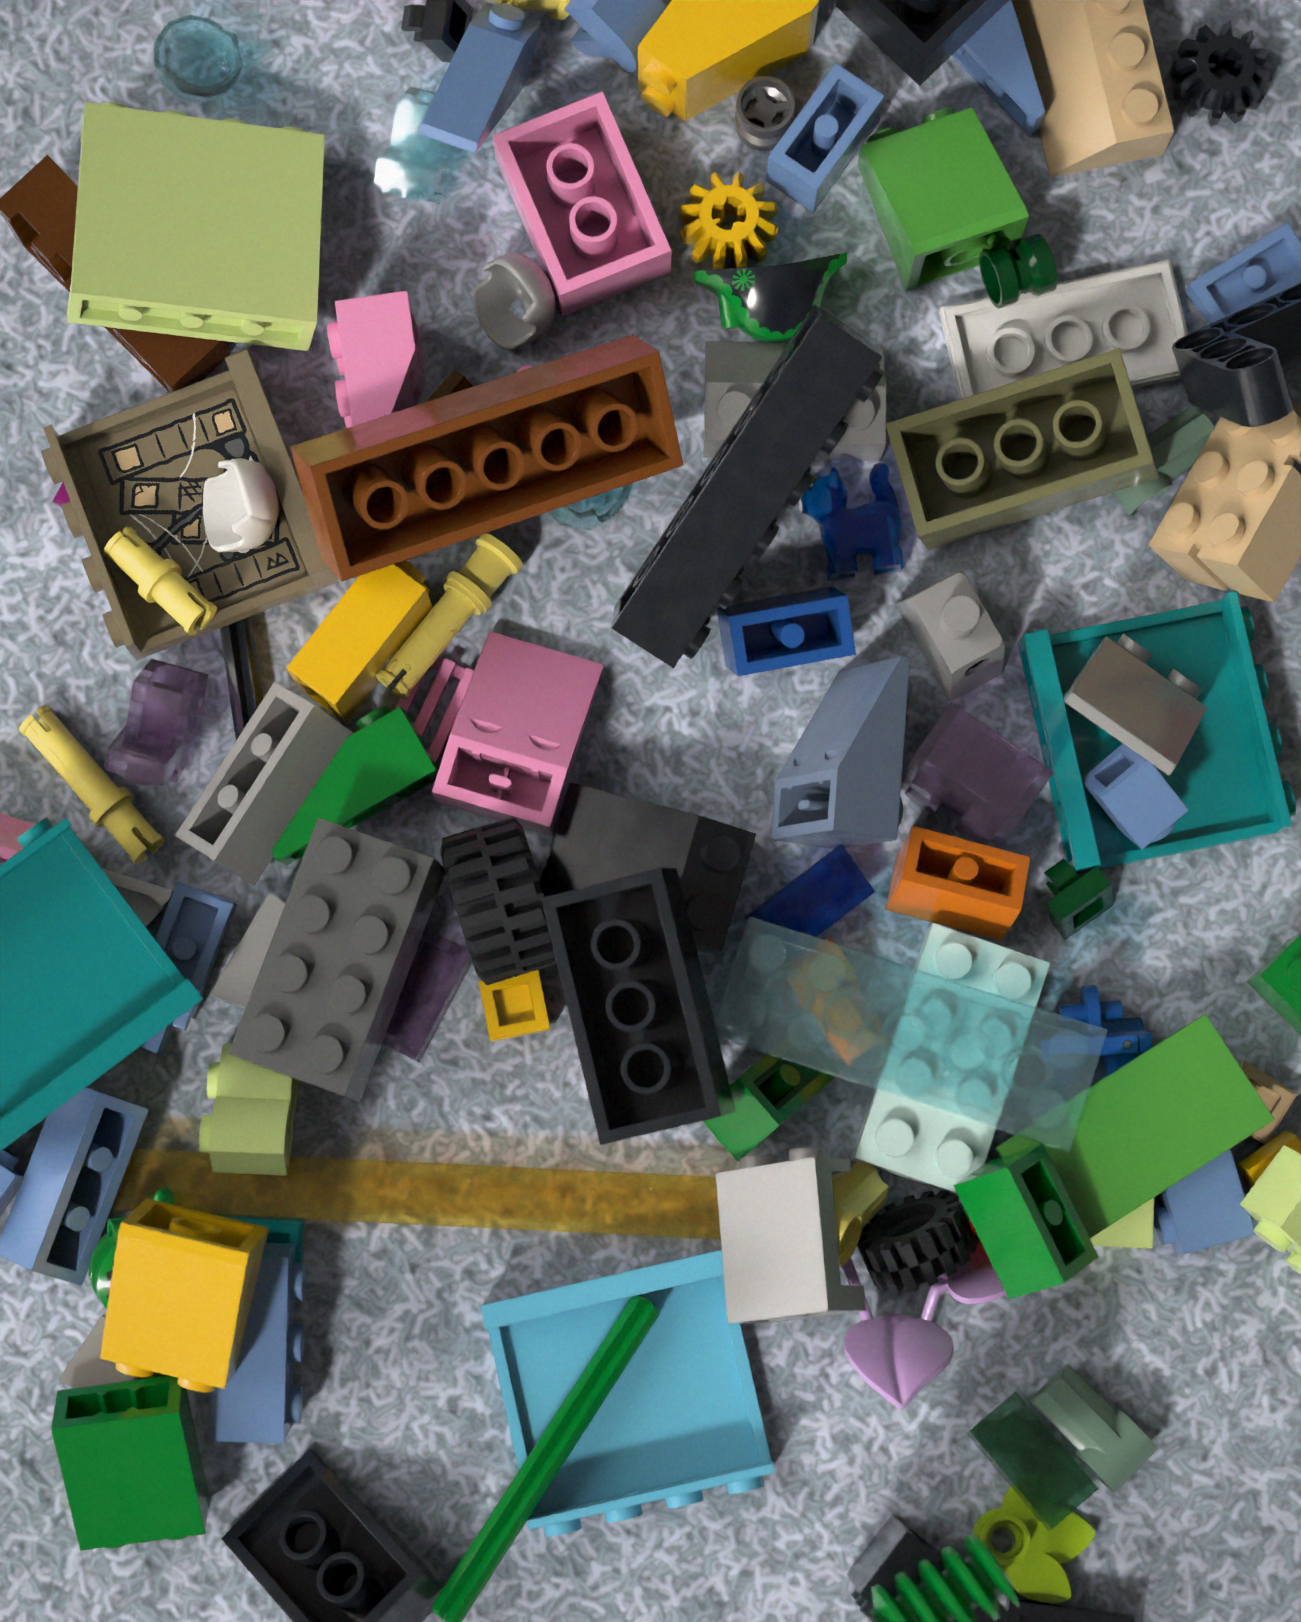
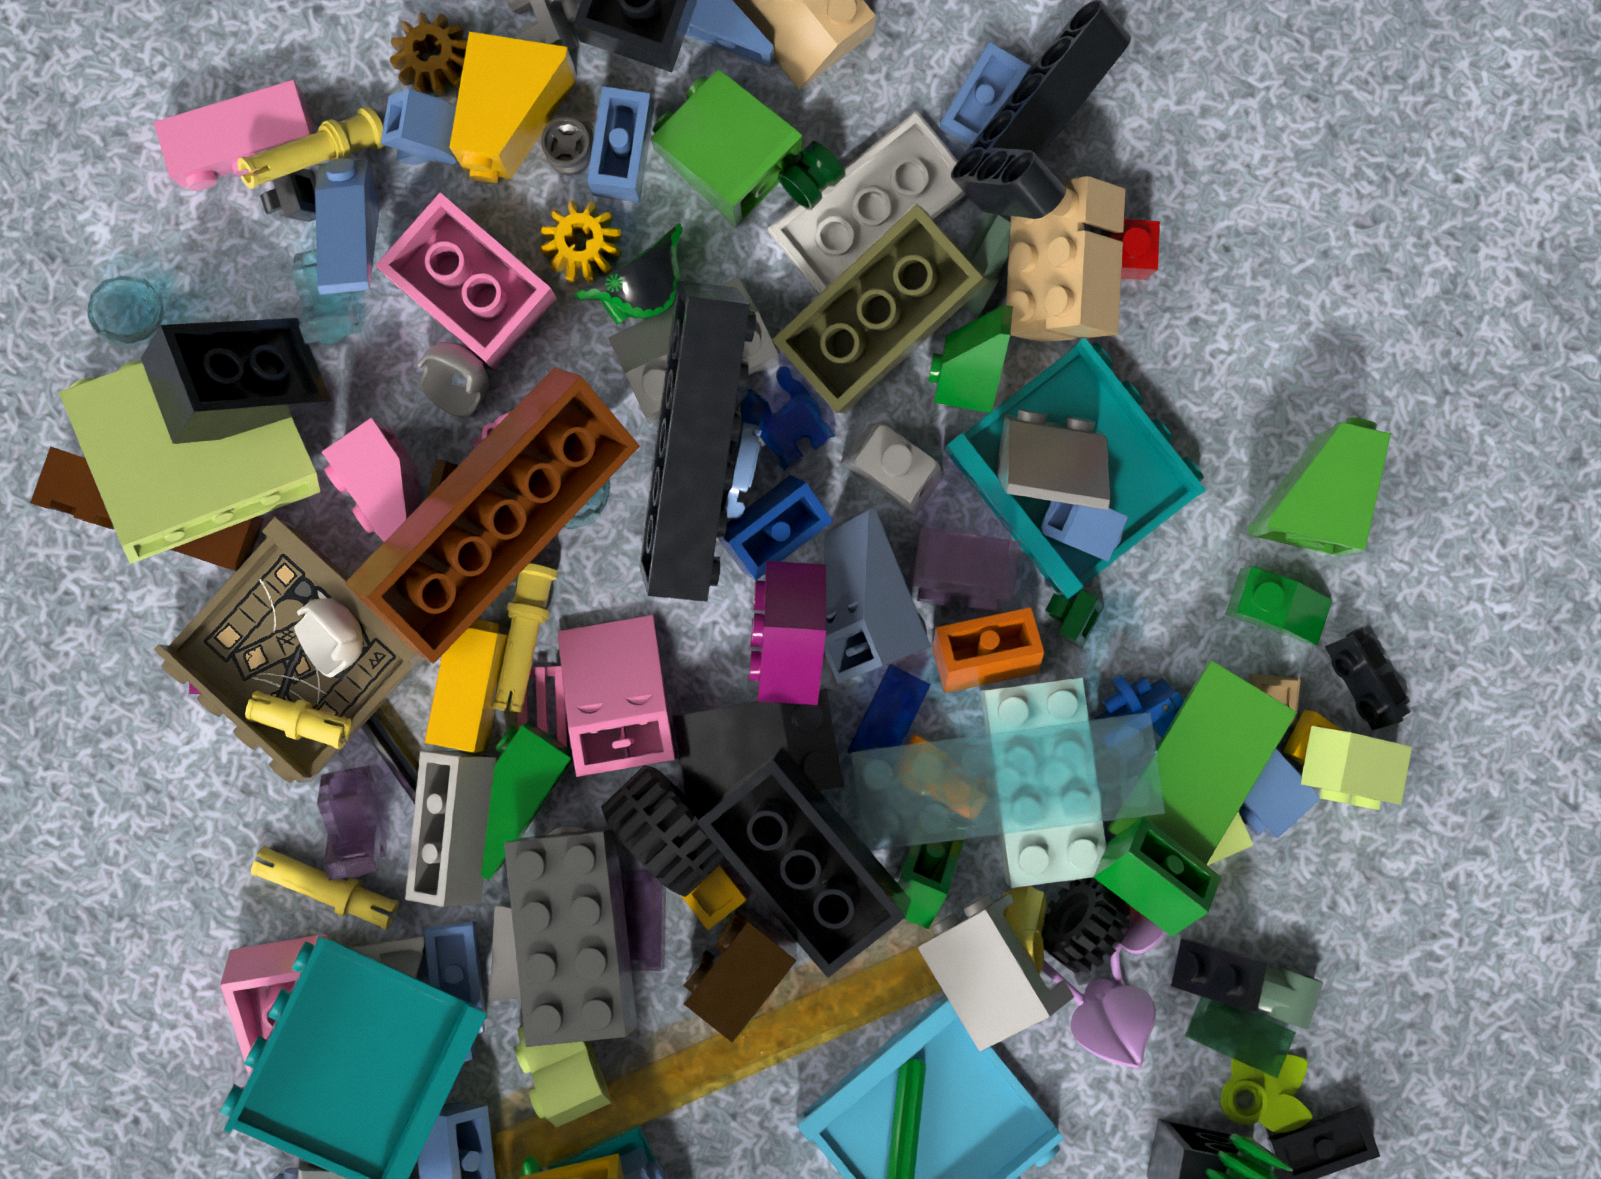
camera: 30 degrees left, 5 degrees up
none -> black slope [141,318,331,444]
none -> dark brown brick [683,907,797,1043]
none -> light blue tile [721,422,762,520]
none -> magenta brick [749,561,826,705]
none -> green slope [928,305,1013,413]
none -> black plate [1171,938,1268,1012]

